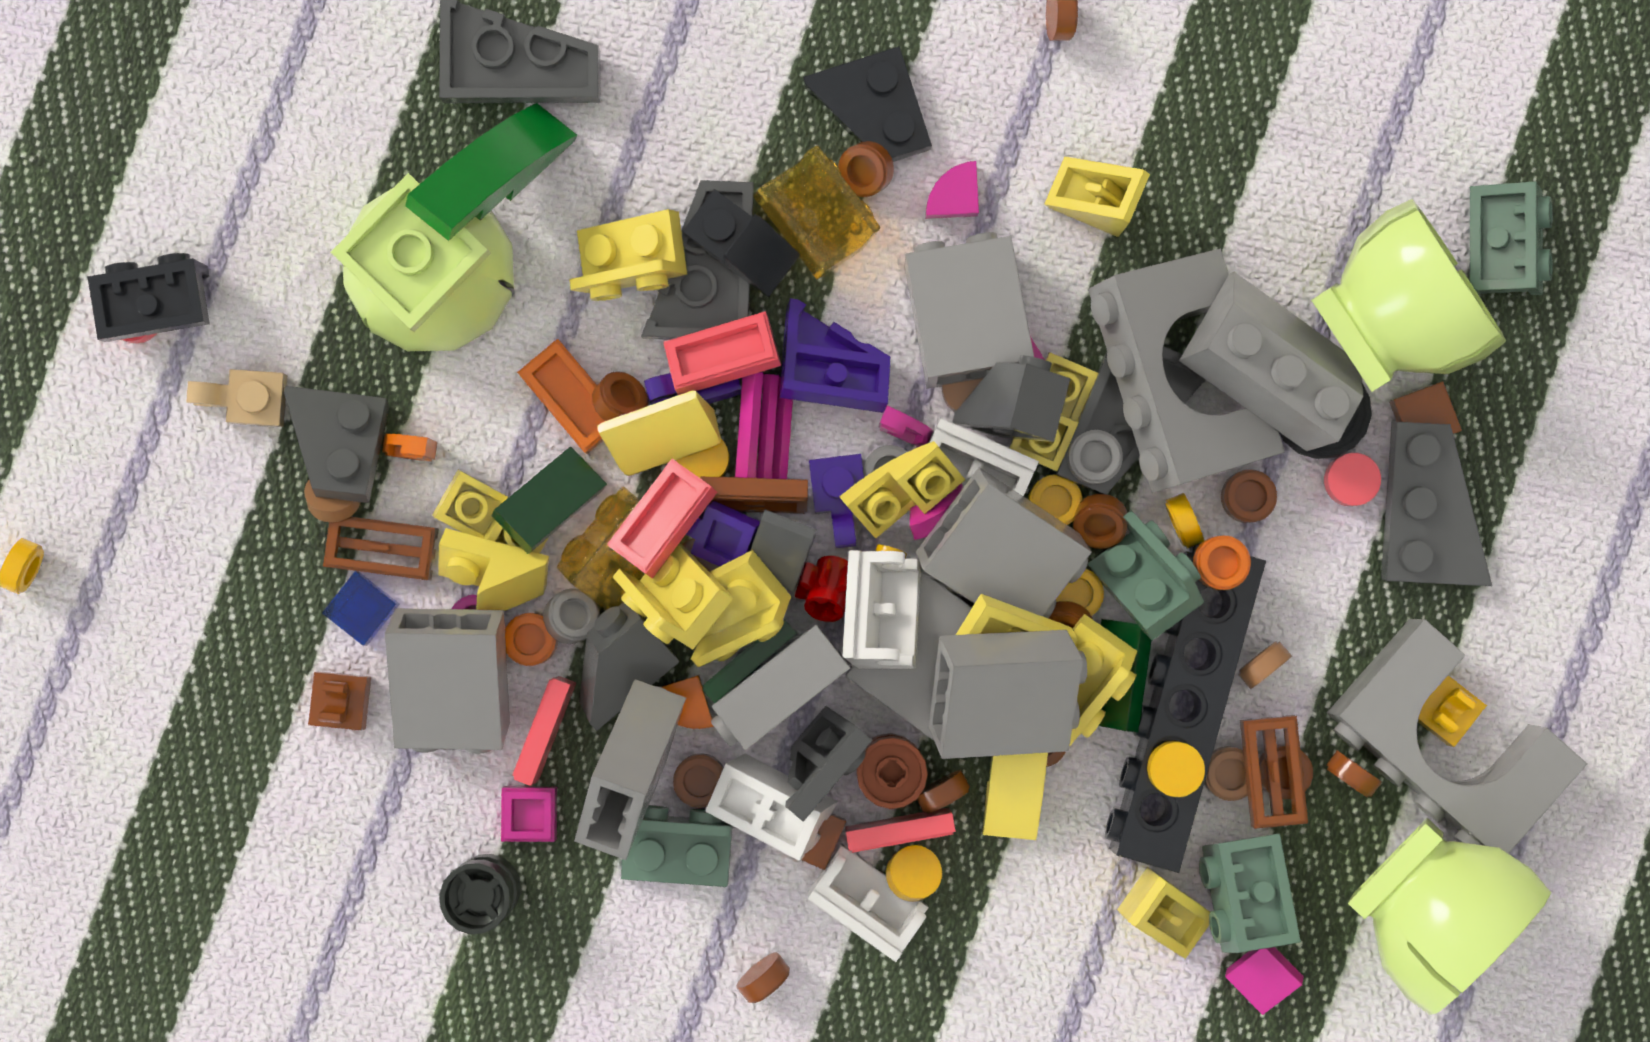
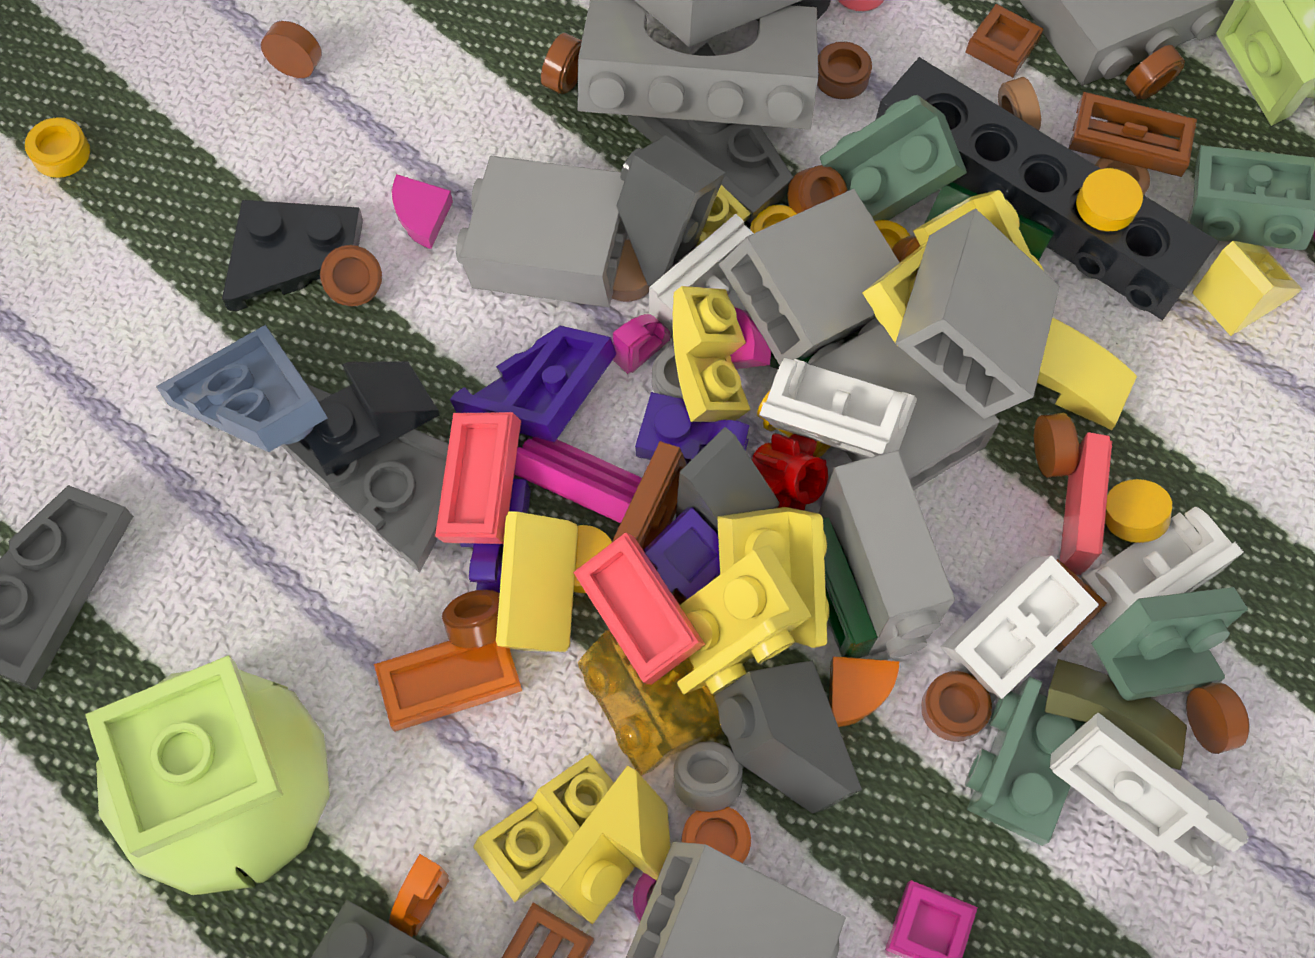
camera: 70 degrees left, 20 degrees down
green slope [405,103,577,241] -> none
dark green tile [491,446,607,554] -> none
coral tile [512,676,576,786] -> none
light yellow bracket [569,209,687,301] -> none
light grey brick [574,679,686,860] -> none
clear yellow bracket [753,145,880,280] -> none
dark grey wing [785,706,873,822] -> none
copper wheel [856,733,928,809] -> none
light yellow slope [1044,156,1150,237] -> none
light grey tile [1067,430,1123,484] -> none
yellow tile [1165,493,1204,549] -> none
orange tile [1193,535,1251,590] -> none
none -> sand blue wing [156,325,327,452]
none -> dark orange tile [541,33,582,94]
none -> dark orange tile [965,4,1044,78]
none -> olive slope [1045,659,1187,770]
none -> white hinge [1050,713,1249,876]
none -> sand green bracket [1091,587,1248,701]

